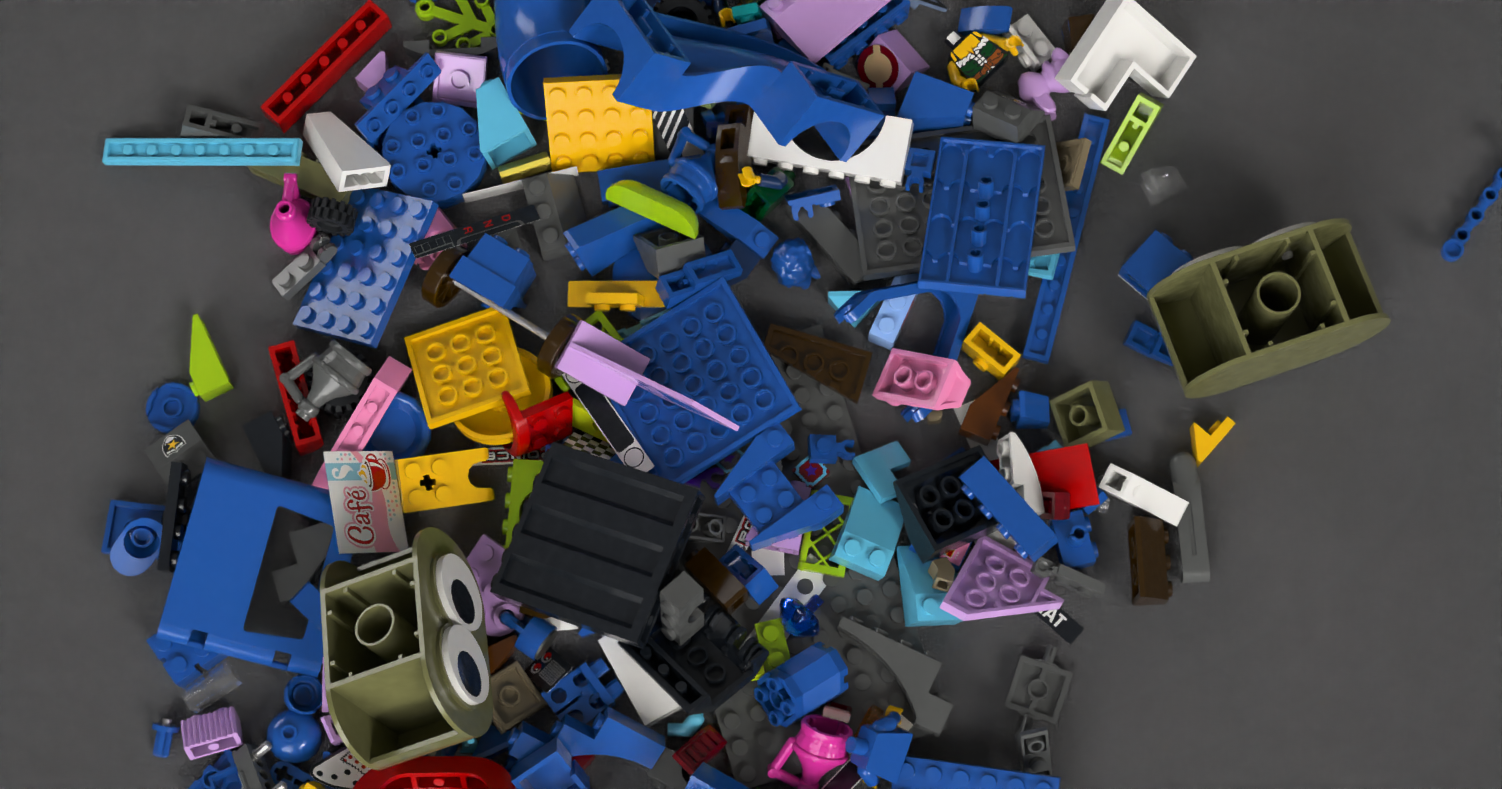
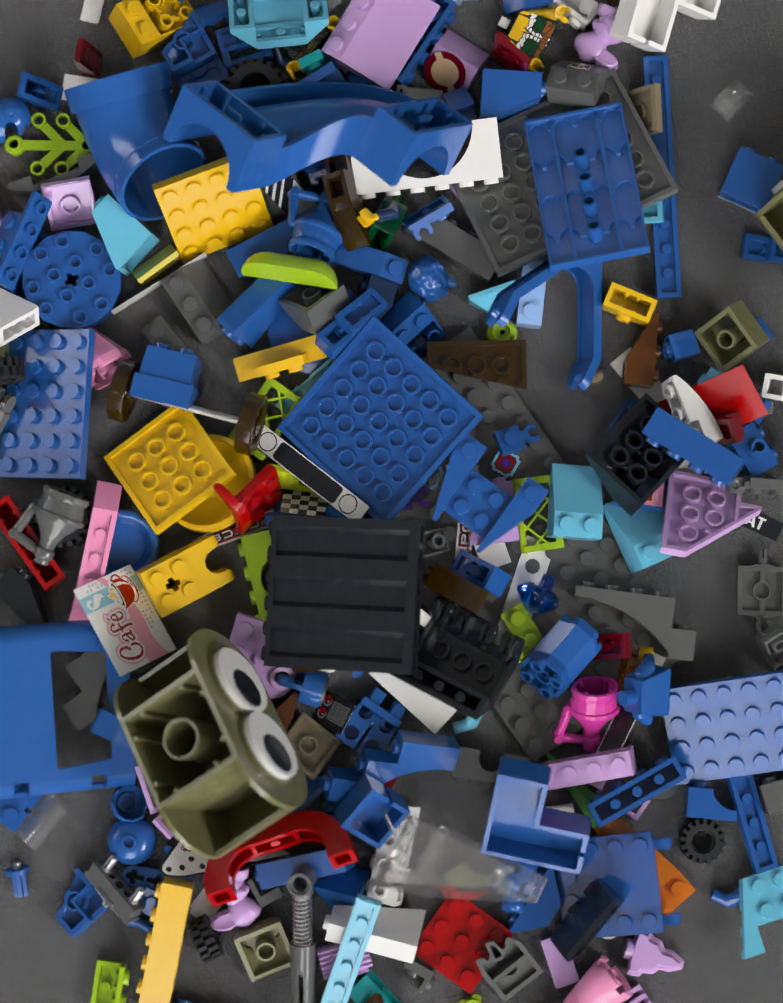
camera: 25 degrees left, 10 degrees up
lavender brick [180,706,244,760] -> none
black sticker [409,205,540,259] -> none
lavender piece [555,320,740,431] -> none
dark grey arch [660,571,704,646] -> none
dark red slope [672,725,727,775] -> none
tile [822,701,852,723] -> none
medium azure tile [852,441,911,504] -> none
bright pink slope [872,348,971,410] -> none
blue plate [905,147,936,193] -> none
dark tan piece [928,557,955,592] -> none
lime slope [1100,92,1164,175] -> none
none -> blue slope [380,291,446,357]
none -> lime plate [487,320,518,340]
none -> dark red window [490,32,532,71]
none -> dark red slope [592,633,632,660]

